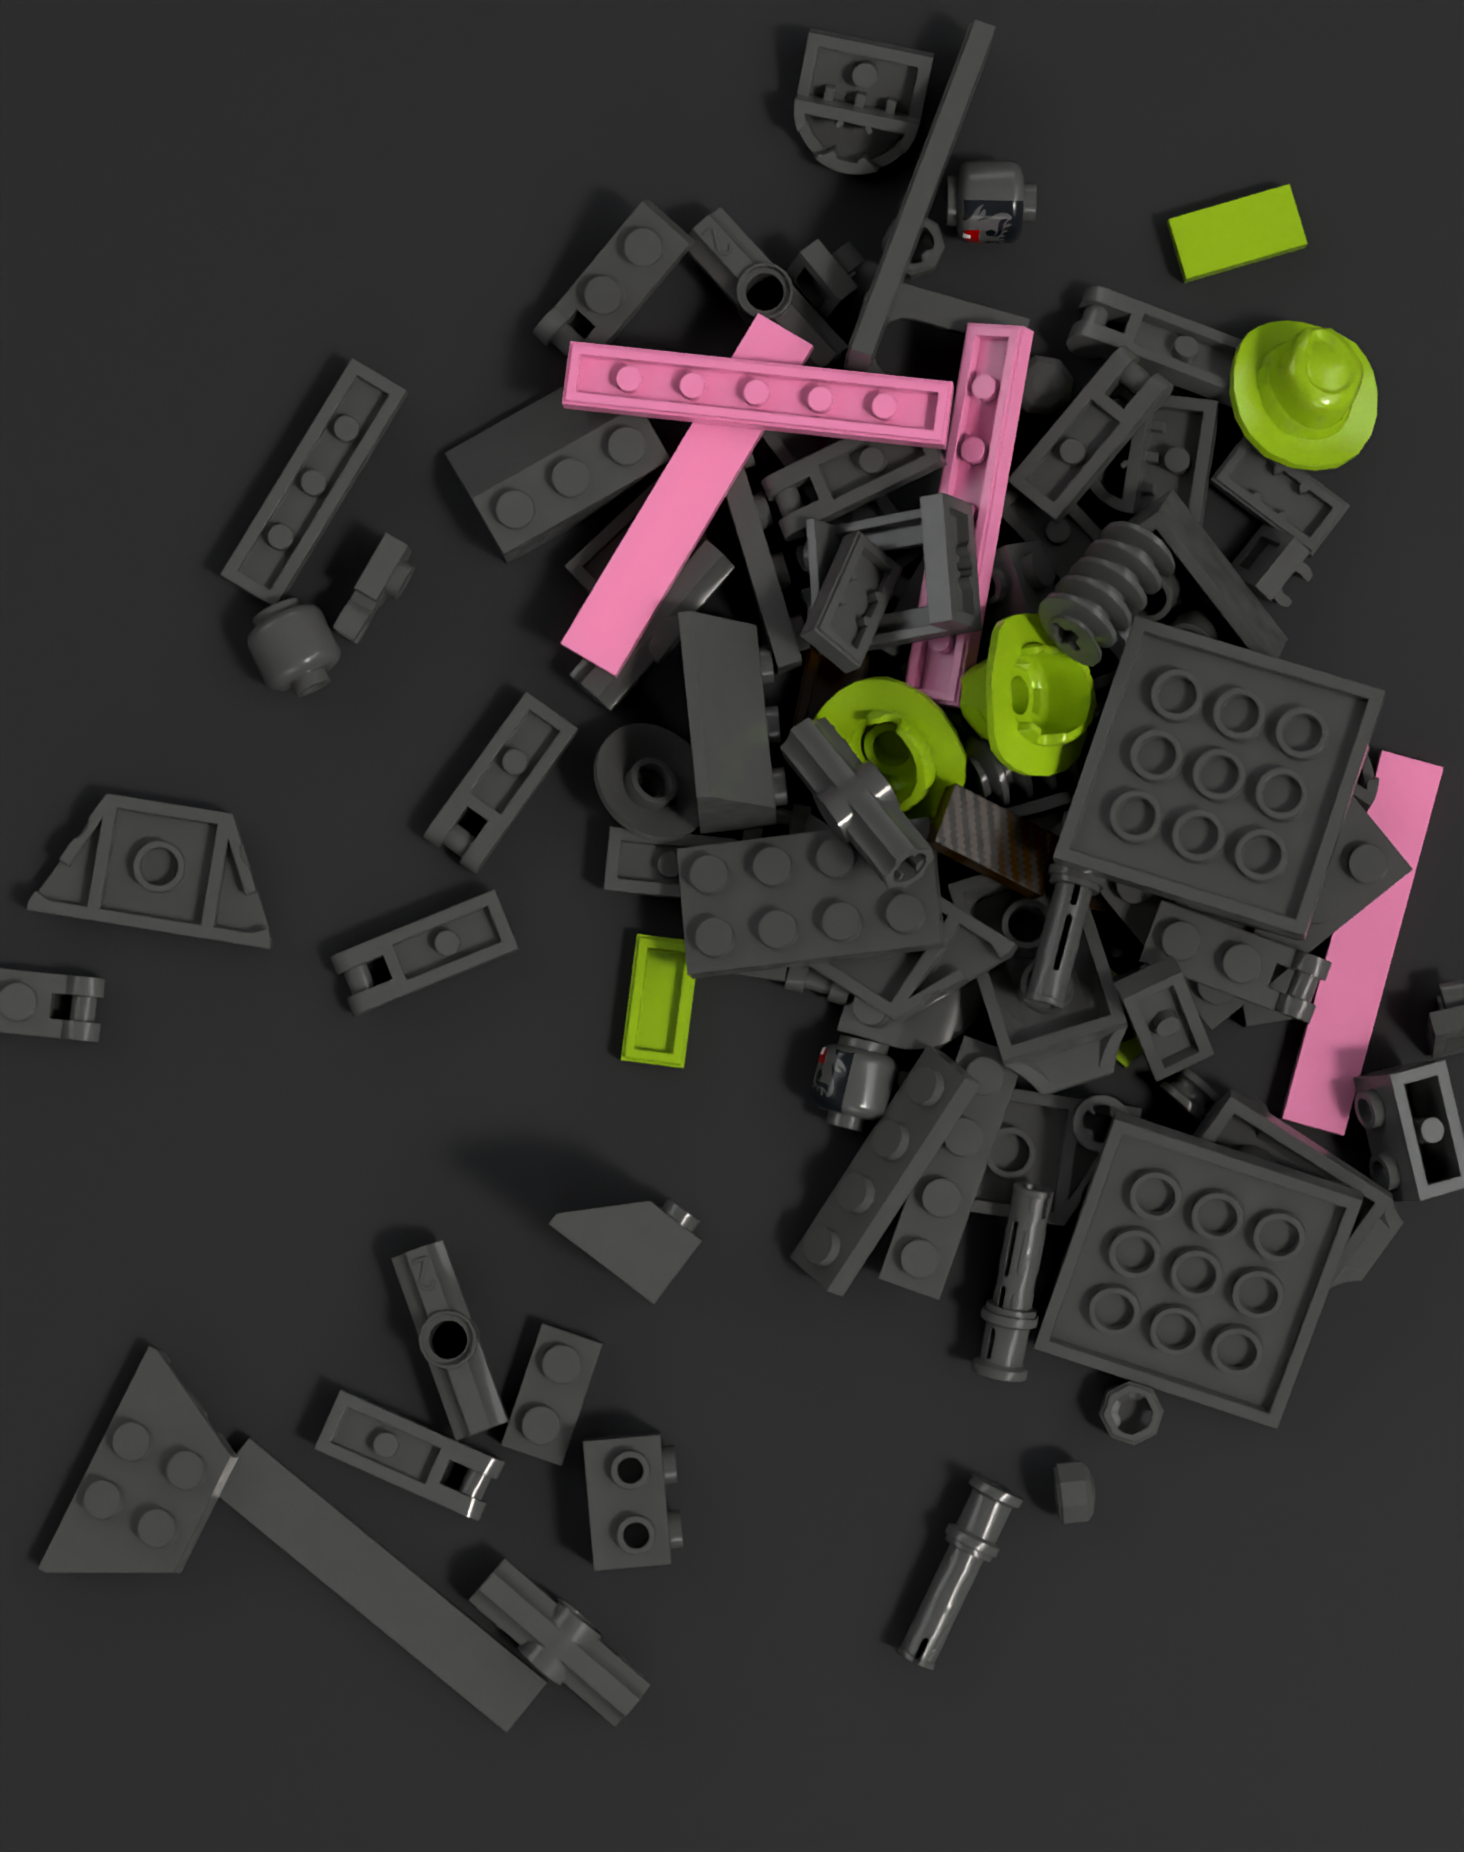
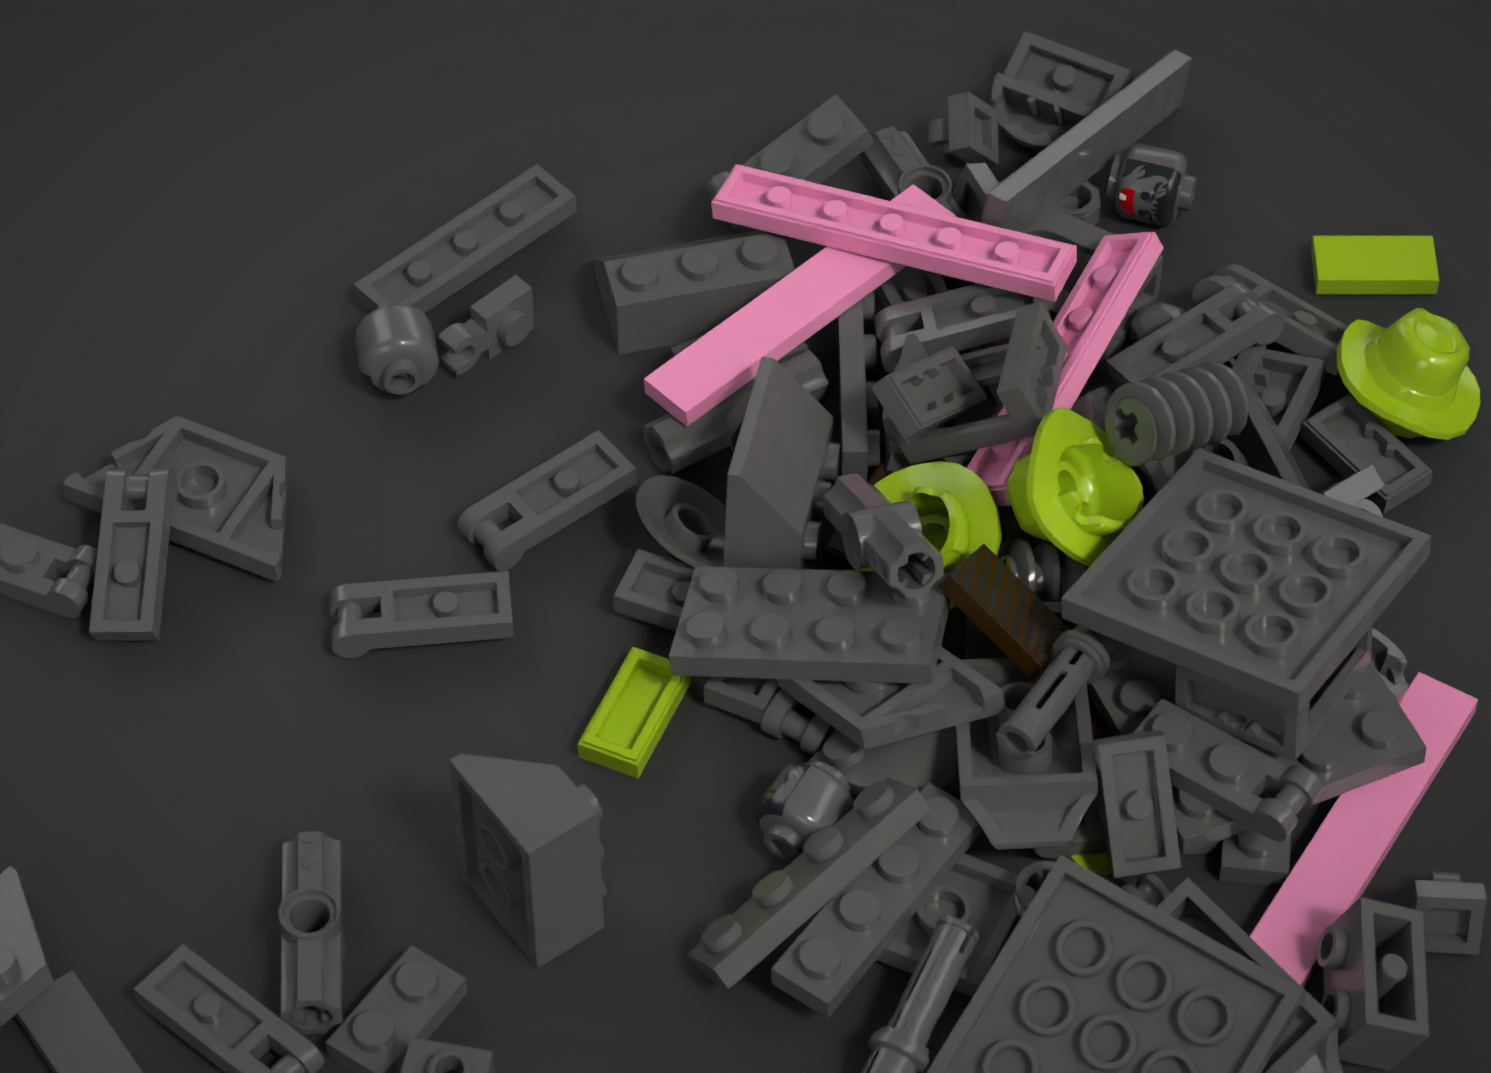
camera: 15 degrees right, 35 degrees down
none -> dark grey plate [89,468,178,641]
none -> dark grey tile [928,91,999,168]

